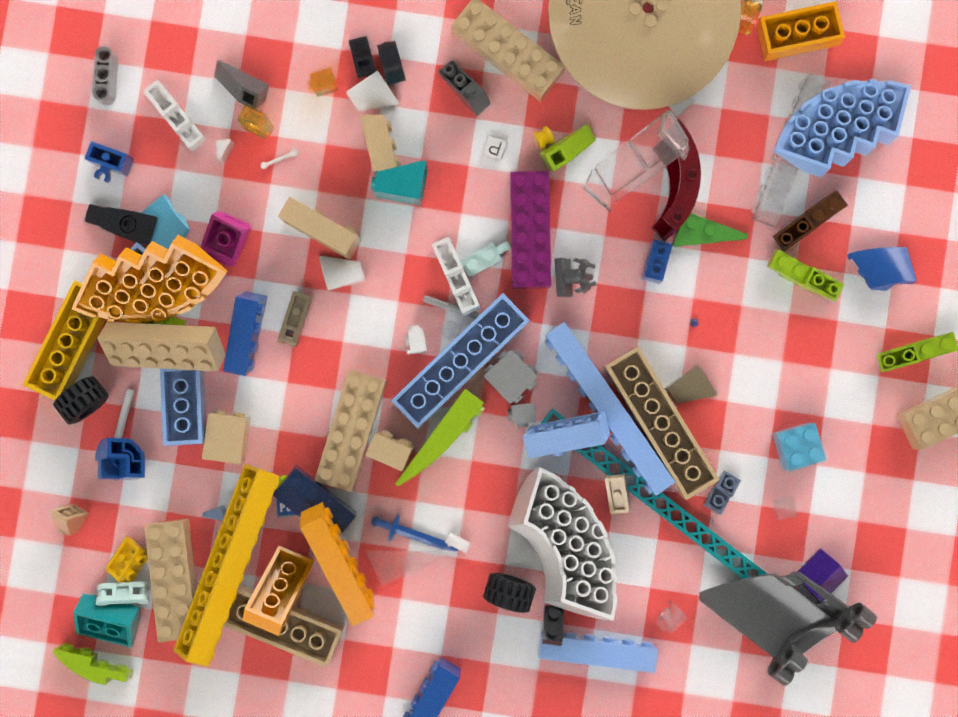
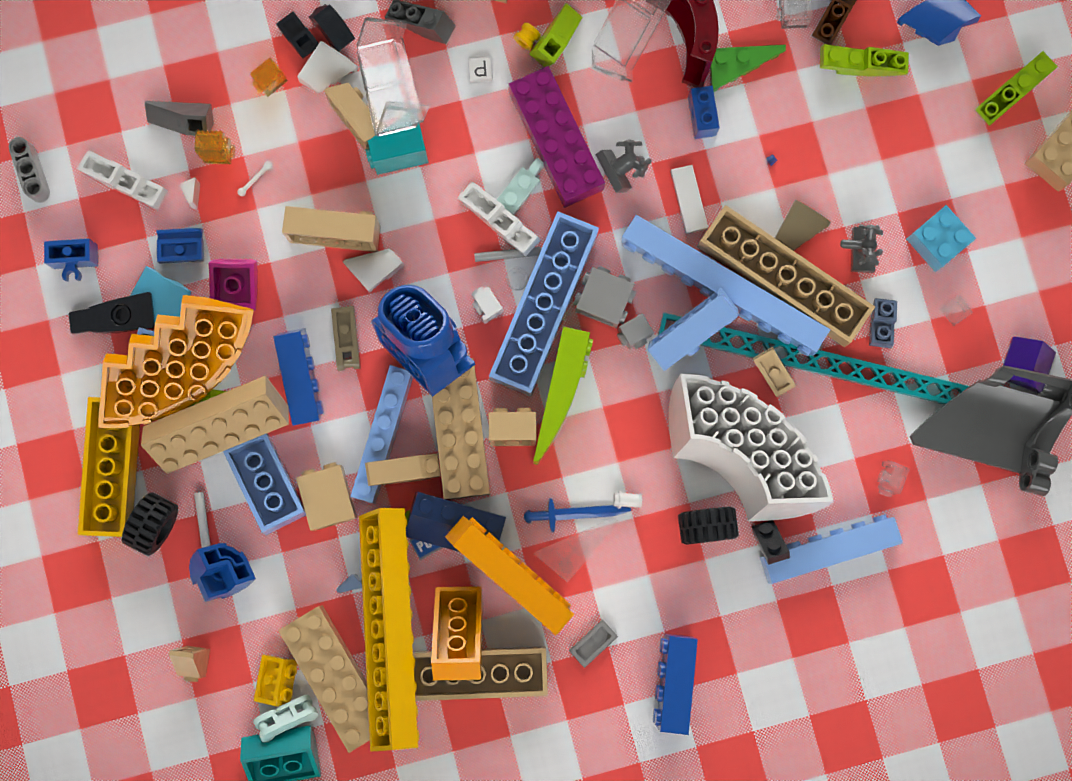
camera: 30 degrees left, 5 degrees down
none -> blue plate [157,228,204,264]
none -> light blue brick [350,365,413,504]
none -> clear piece [356,17,429,136]
none -> tan slope [365,454,441,486]
none -> blue brick [371,285,476,397]
none -> light grey tile [569,619,618,668]
none -> white tile [670,165,708,234]
none -> dark grey piece [840,224,883,273]

